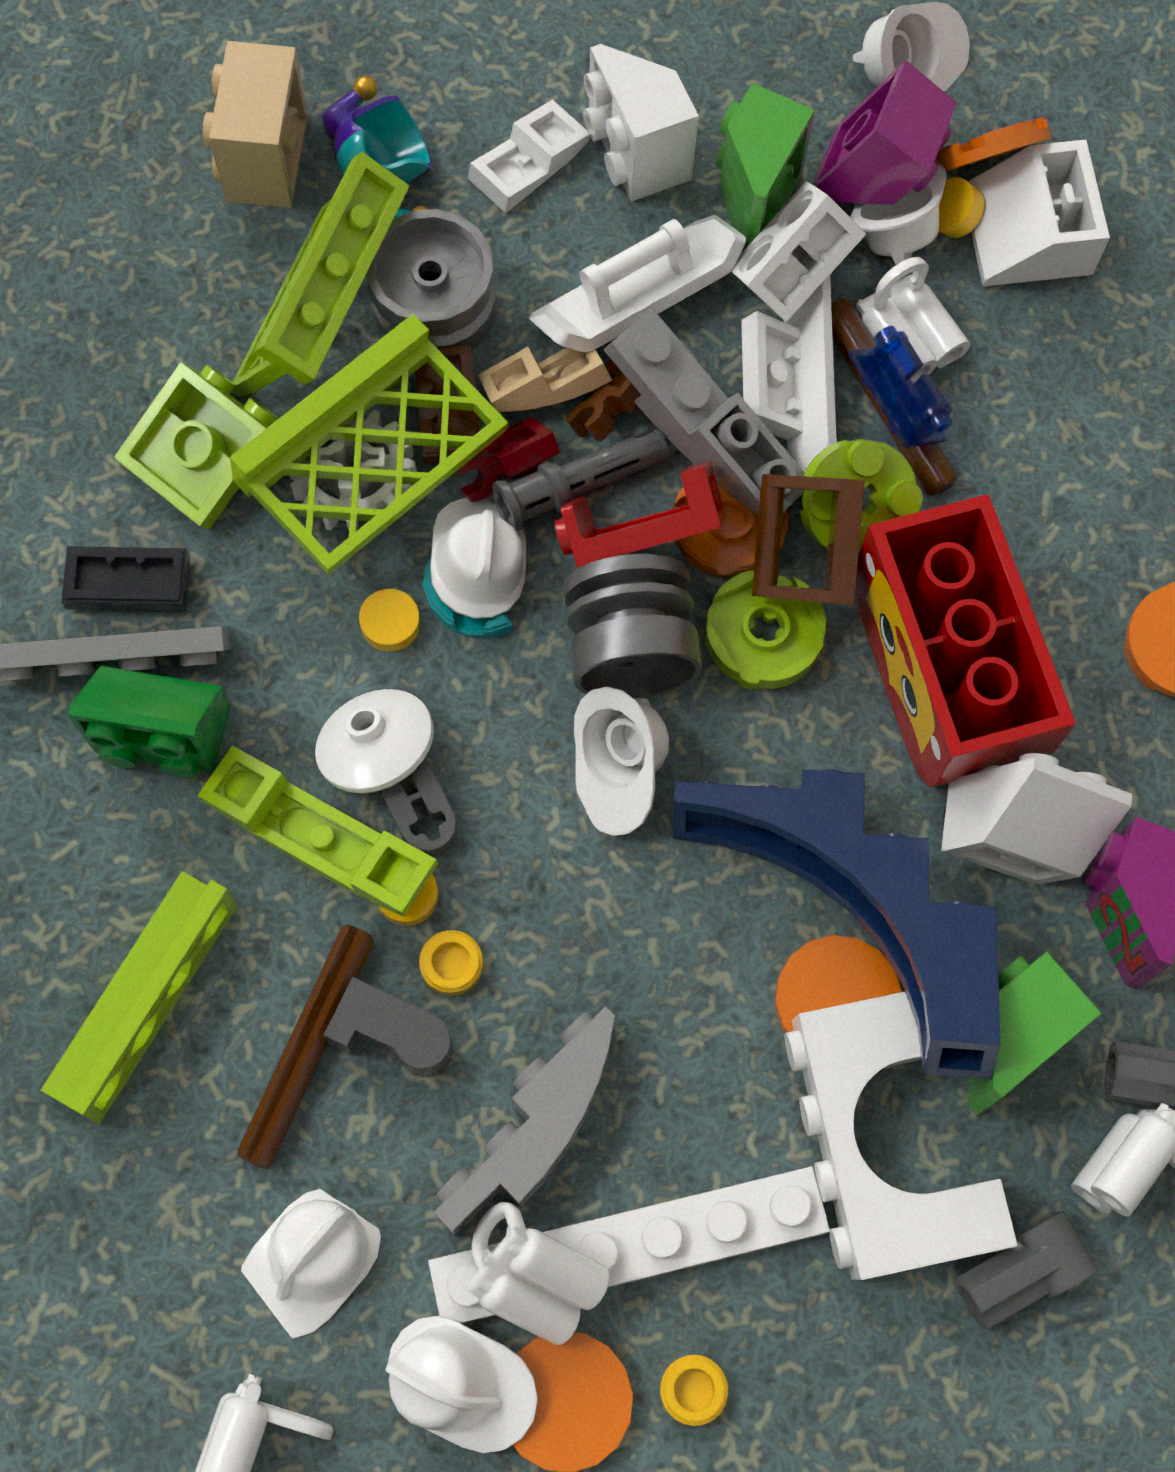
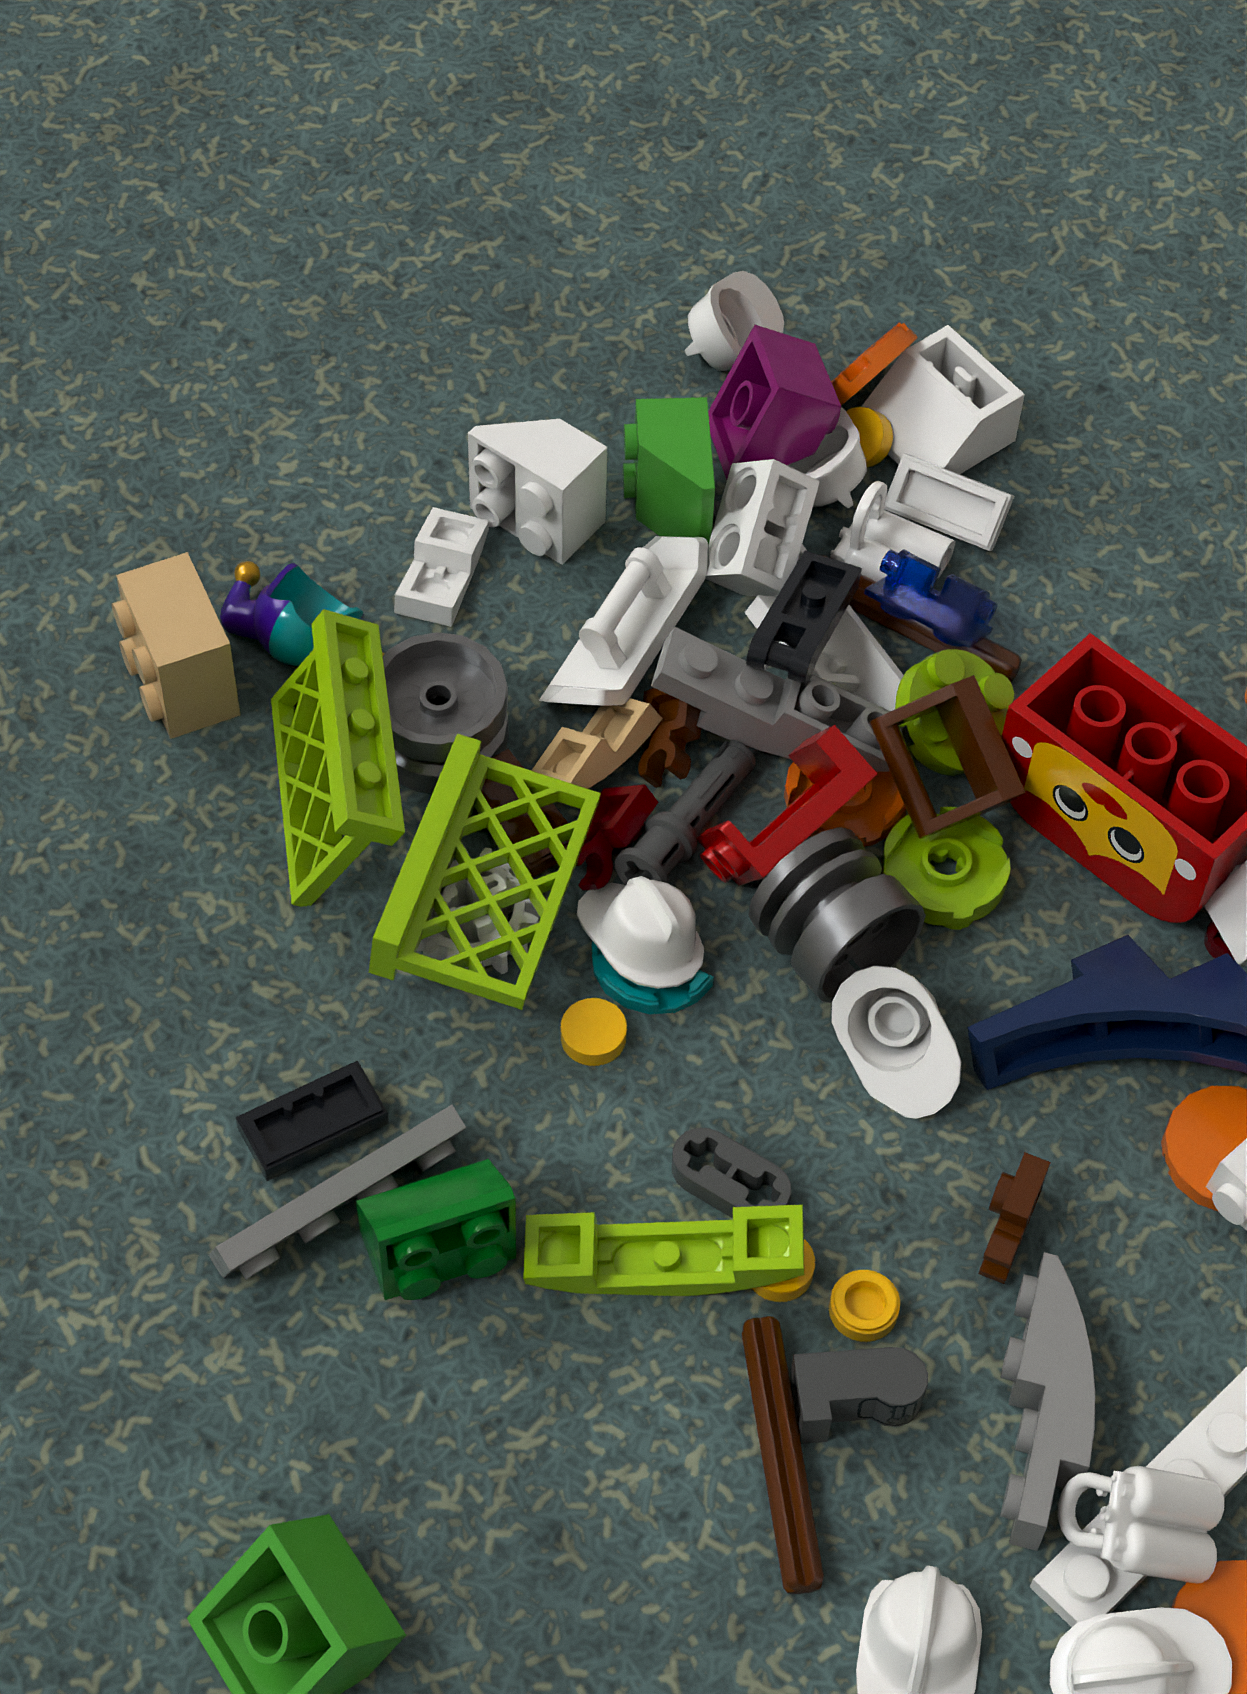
camera: 30 degrees left, 15 degrees down
lime fence [41,871,238,1125] -> none
lime plate [114,362,279,530] -> none
white dish [315,689,434,793] -> none
none -> black plate [746,551,862,684]
none -> white tile [884,453,1015,551]
none -> reddish brown plate [978,1152,1051,1284]

